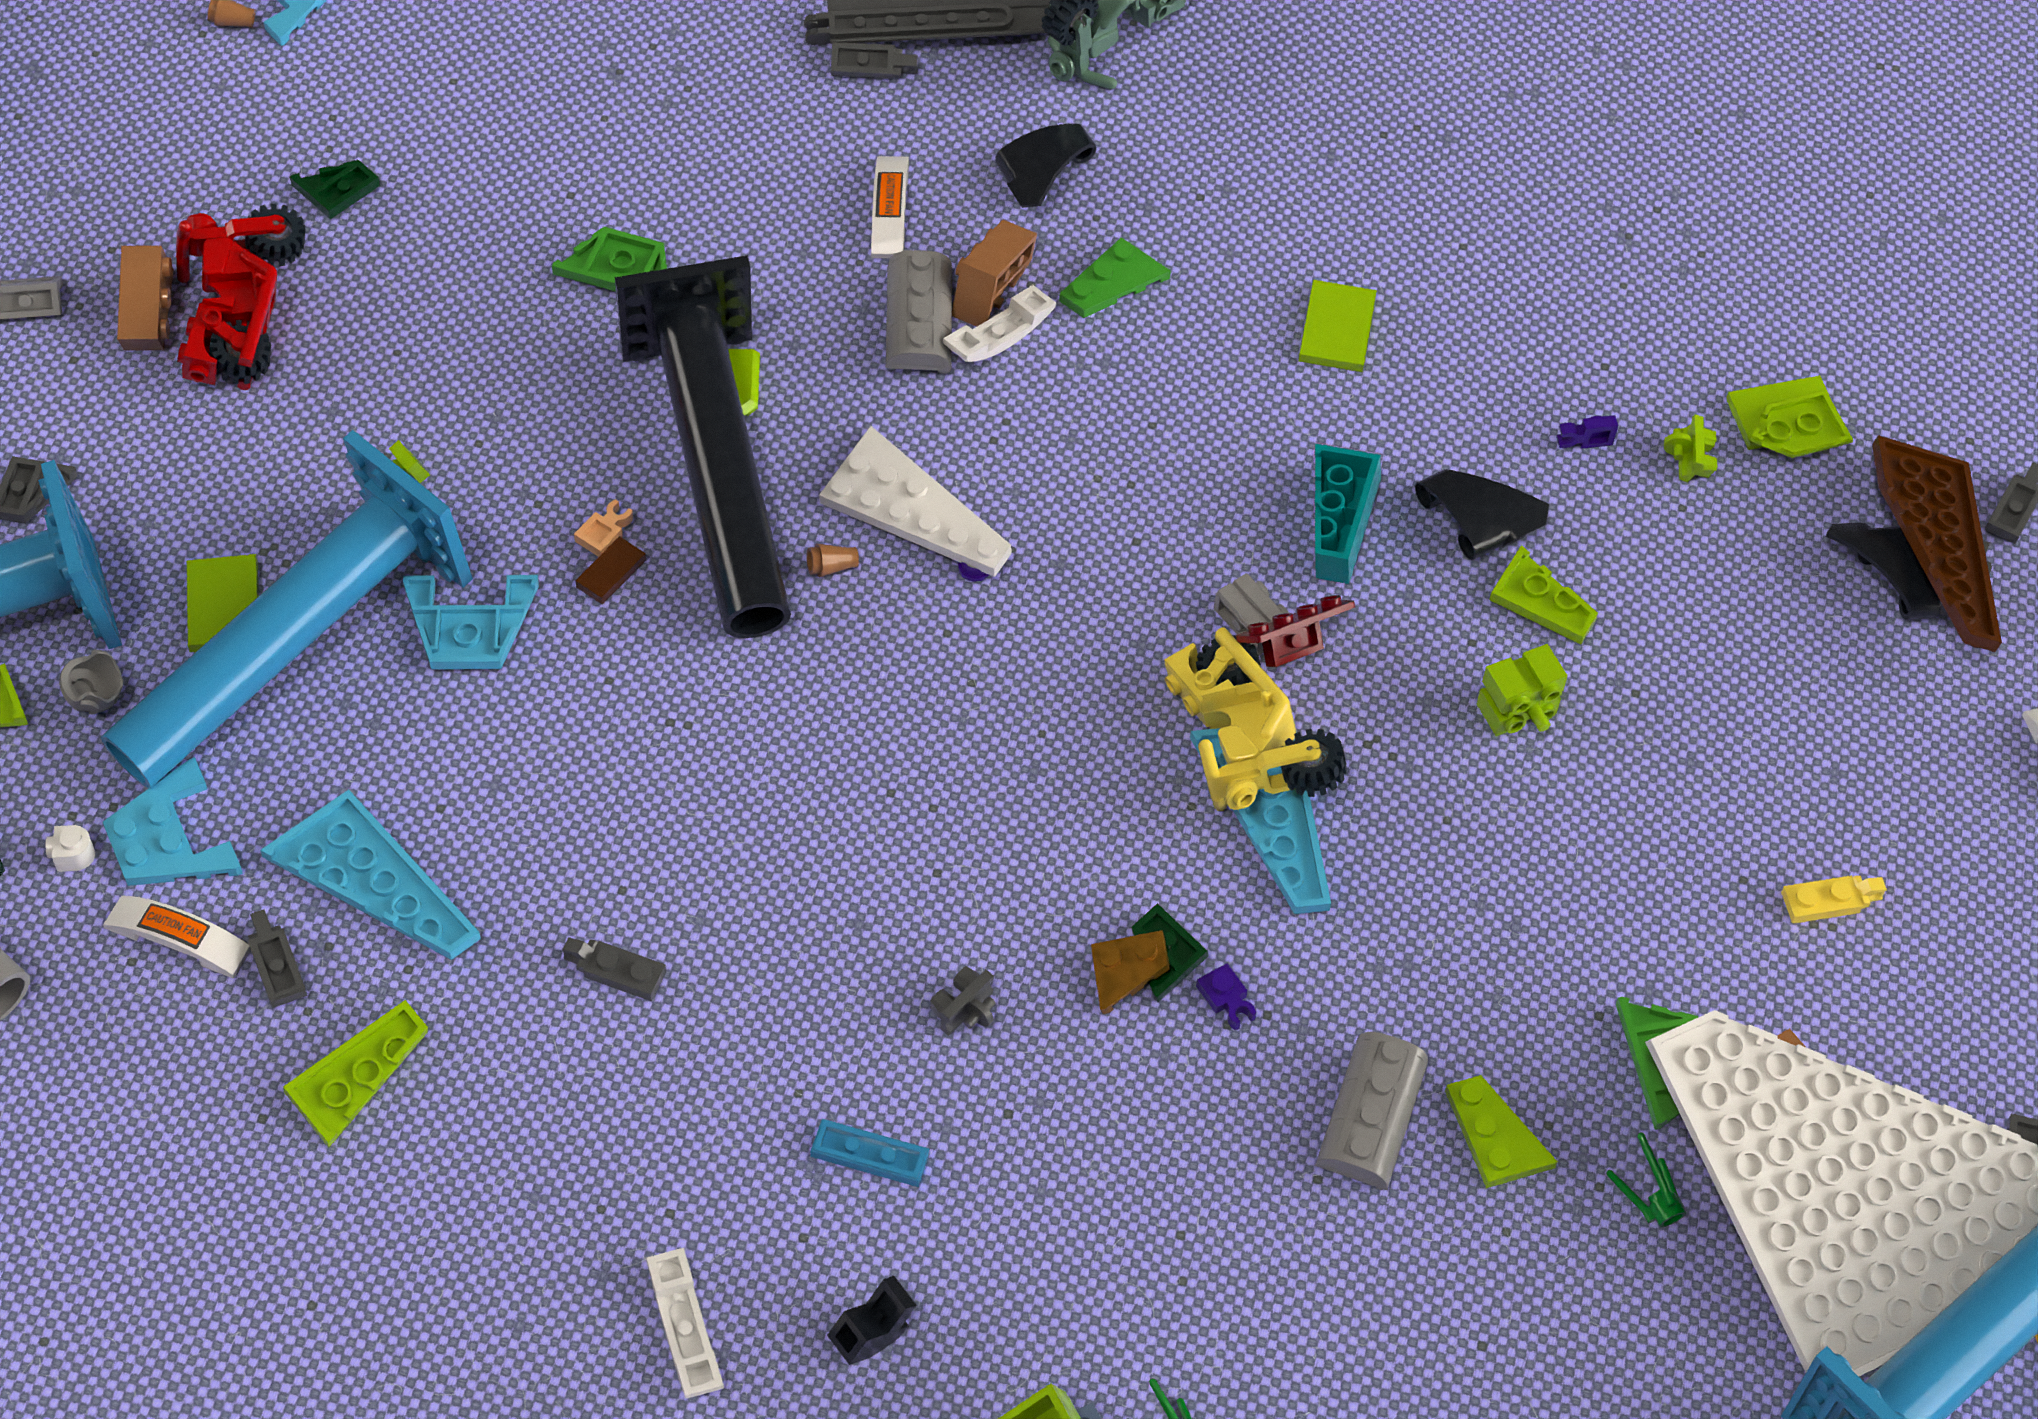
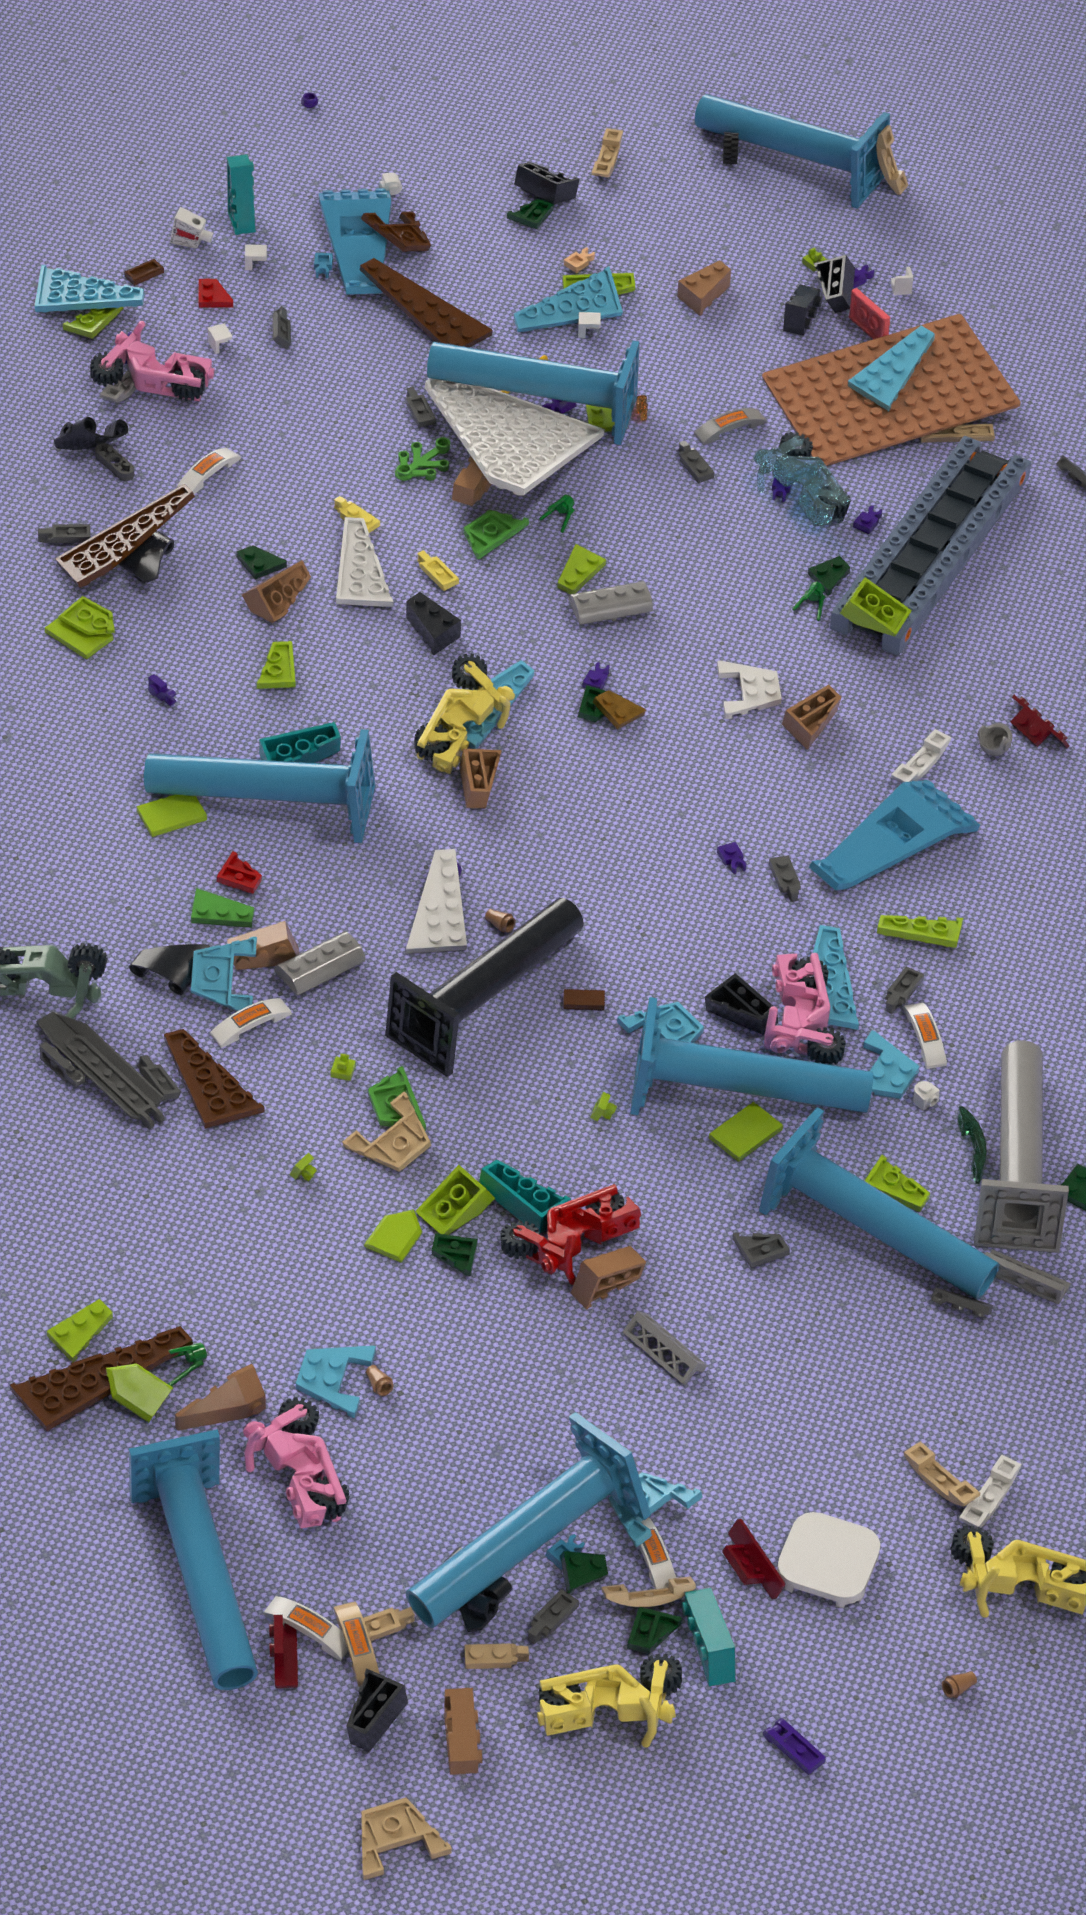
camera: 125 degrees left, 10 degrees down
light grey cap [59,650,123,715] -> none
light nougat plate [574,499,633,557] -> none
dark azure tile [810,1119,930,1187] -> none
black brick [827,1276,917,1365] -> none
dark grey hips [930,966,996,1036] -> none
white slope [943,285,1056,362] -> none
light grey brick [1214,573,1289,655] -> none
dark red bracket [1236,595,1355,667] -> none
black panel [1415,469,1549,560] -> none
lime brick [1476,643,1568,736] -> none
lime hips [1664,414,1717,482] -> none
none -> dark azure piece [144,729,376,843]
none -> reddish brown wing [164,1029,265,1129]
none -> medium azure wing [191,937,257,1011]
none -> red wing [217,851,262,894]
none -> dark green wing [236,545,287,580]
none -> medium nougat wedge [241,560,311,623]
none -> lime tile [289,1152,317,1182]
none -> lime tile [331,1054,356,1081]
none -> white wing [336,517,394,607]
none -> tan wing [342,1092,431,1172]
none -> lime tile [364,1209,422,1263]
none -> bright green plant [395,437,450,481]
none -> black wedge [406,592,461,655]
none -> lime slope [415,1164,495,1235]
none -> light yellow hinge [417,550,459,591]
none -> medium nougat wedge [459,749,502,808]
none -> teal wedge [479,1159,572,1235]
none -> black wedge [705,973,778,1035]
none -> white wing [717,661,782,719]
none -> dark purple plate [717,842,746,874]
none -> bright pink piece [764,953,846,1065]
none -> medium nougat wedge [782,684,842,750]
none -> dark azure wing [809,780,980,890]

